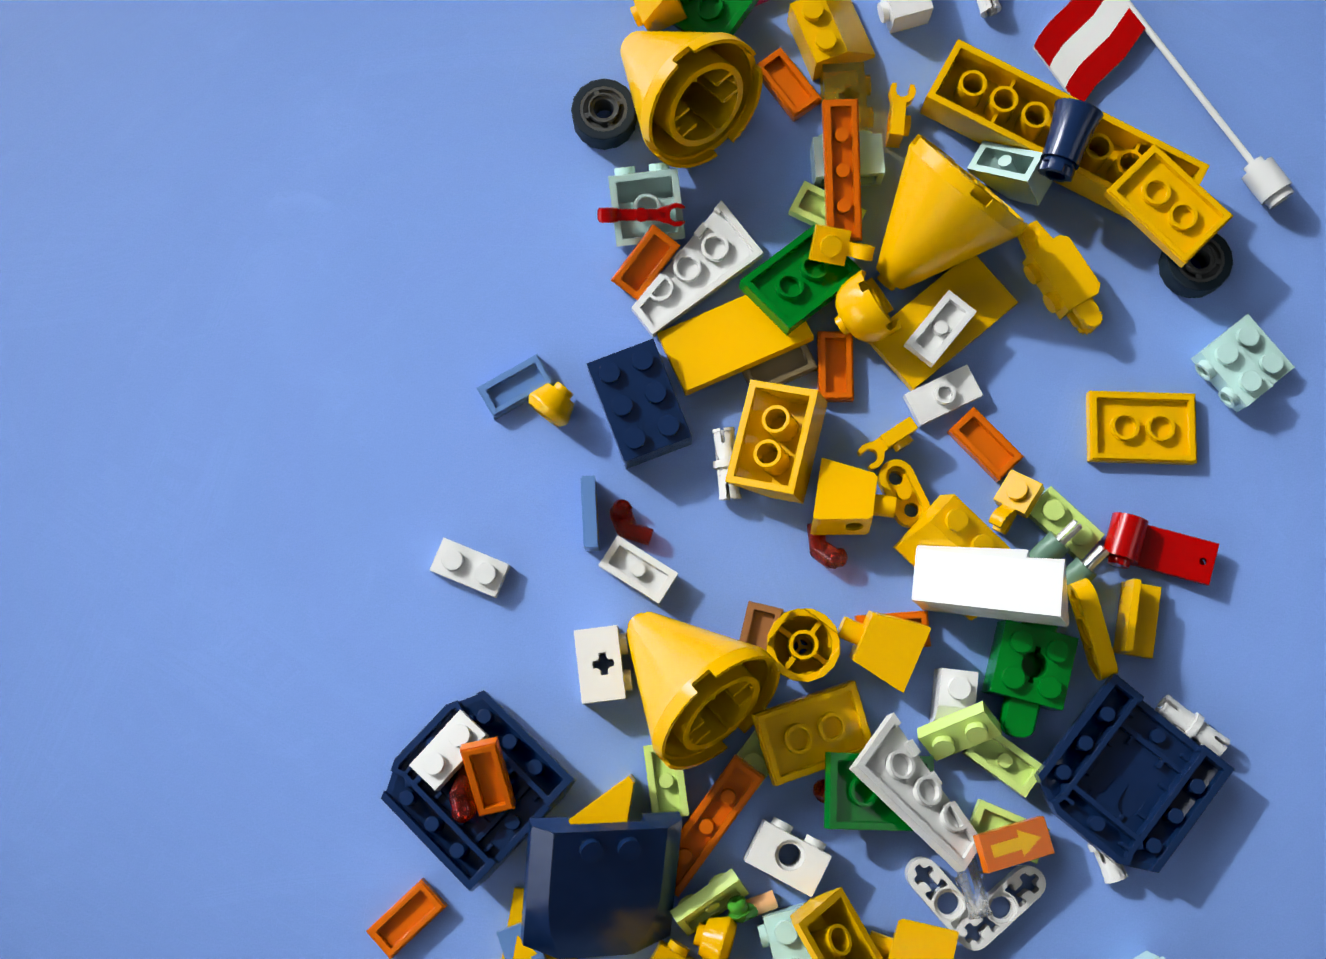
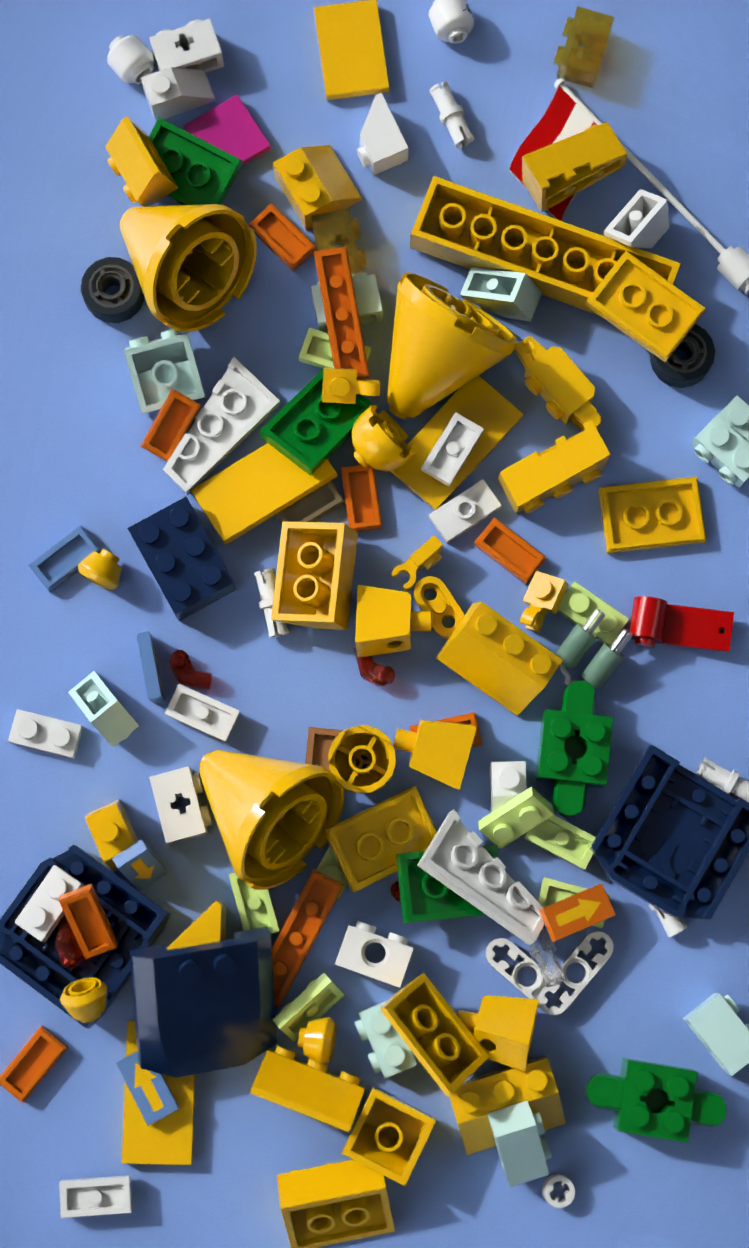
camera: 10 degrees left, 0 degrees up
red piece [597,203,685,227] -> none
arm [727,890,779,923] -> none
yellow plate [885,83,916,148] -> none
white slope [912,545,1069,627] -> none
dark blue plant [1038,98,1104,183] -> none
yellow beam [1067,578,1118,681] -> none
yellow panel [1113,578,1162,659] -> none
none -> yellow cone [60,977,108,1023]
none -> light aqua slope [68,671,139,747]
none -> yellow torso [85,799,138,872]
none -> medium blue tile [112,840,167,891]
none -> yellow wedge [498,419,611,514]
none -> yellow wedge [522,122,627,213]
none -> white slope [604,189,670,249]

